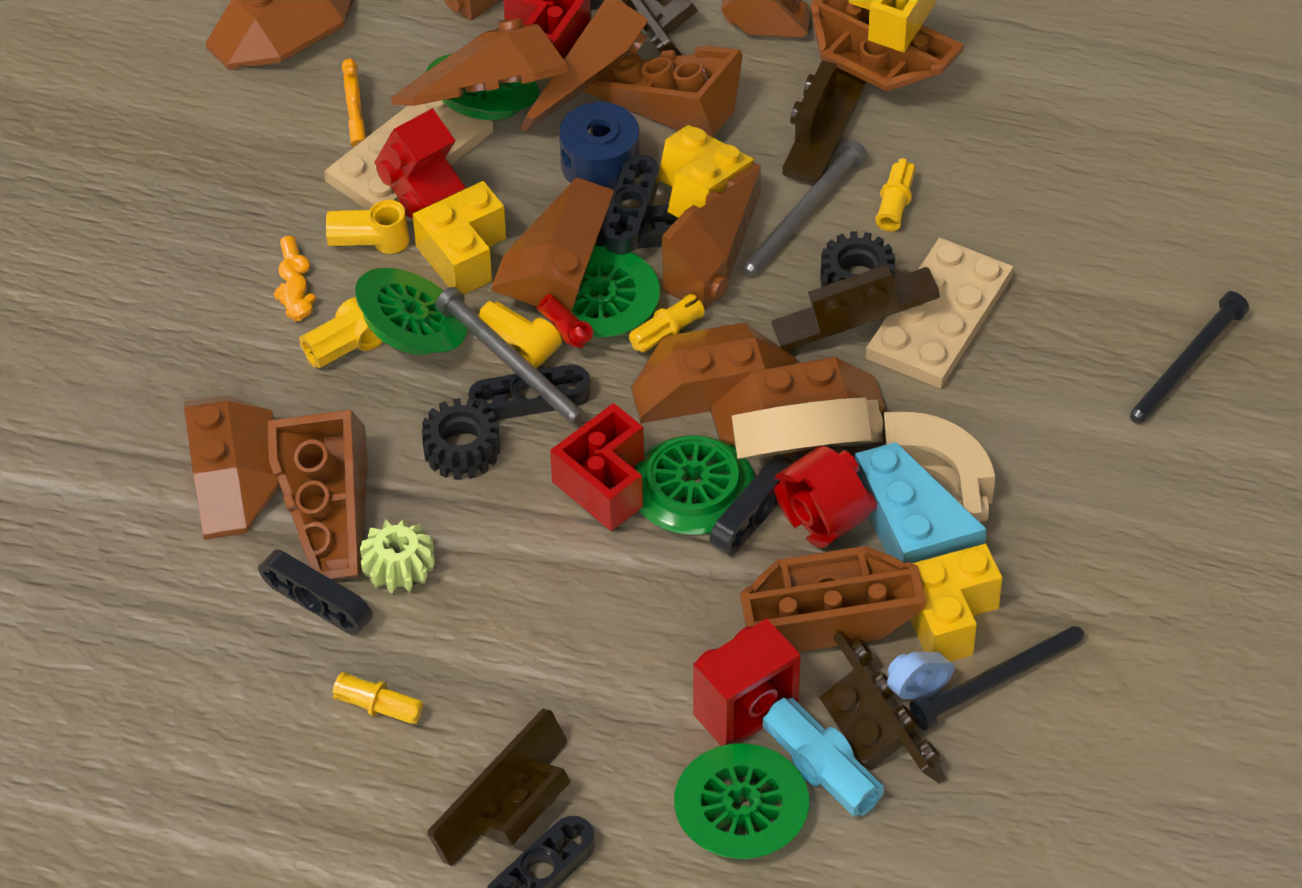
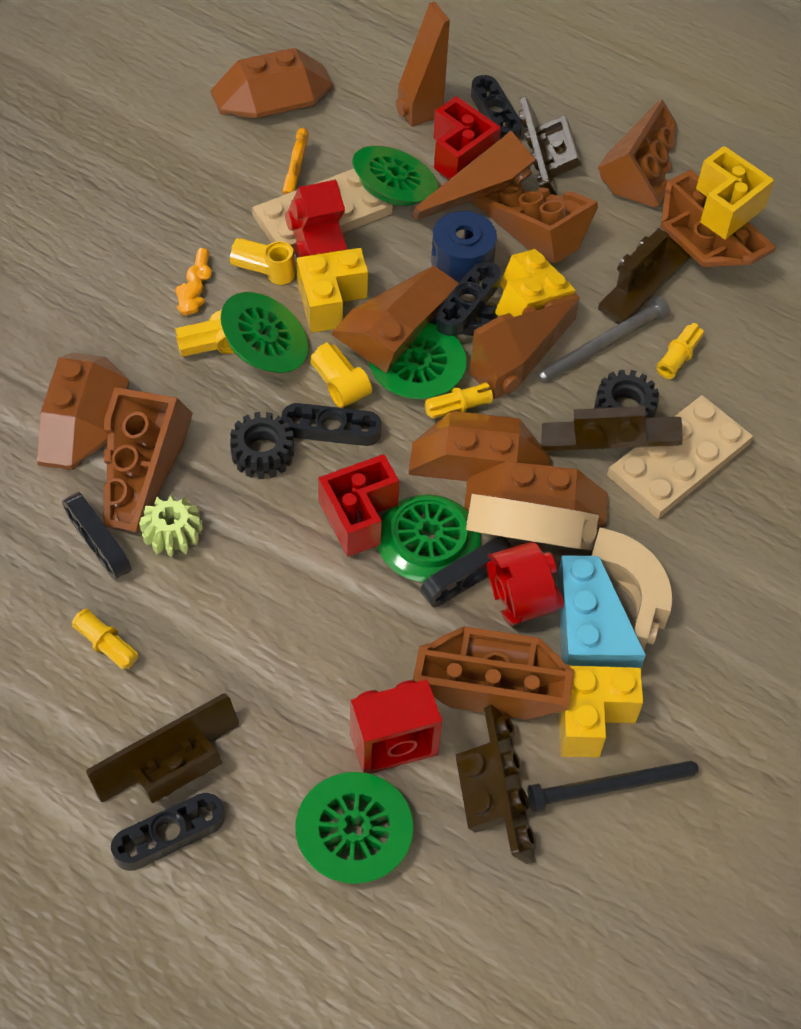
camera: 15 degrees right, 5 degrees up
dark orange wedge [391,18,568,106] -> none
flat silver bar [436,287,582,423] -> none
red arm [537,294,593,348] -> none
medium azure piece [763,697,884,817] -> none
light blue plate [887,652,954,699] -> none

